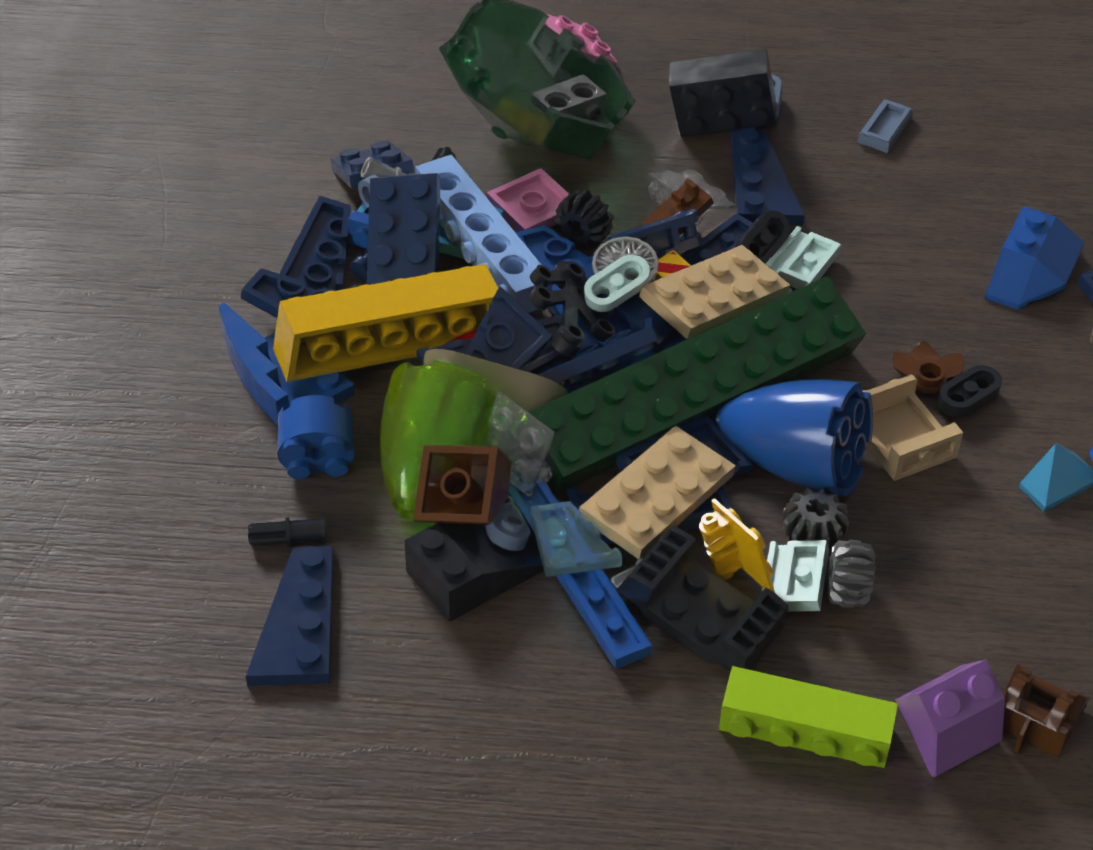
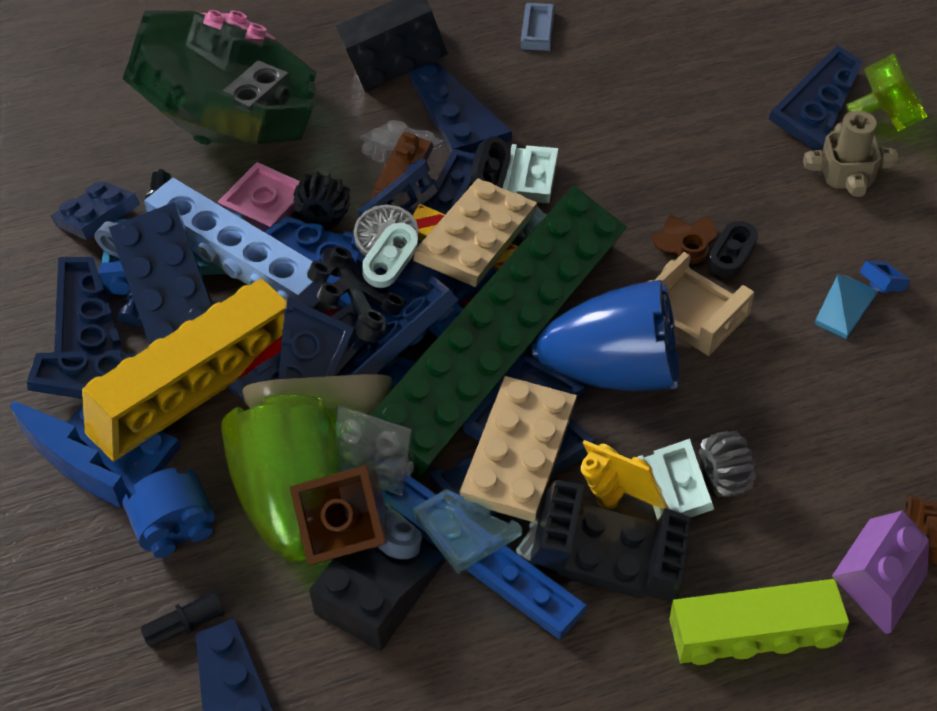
camera: 20 degrees left, 5 degrees up
light grey pin [360,157,406,178] -> none
flat silver gear [782,488,849,547] -> none
blue wedge [985,206,1085,309] -> none

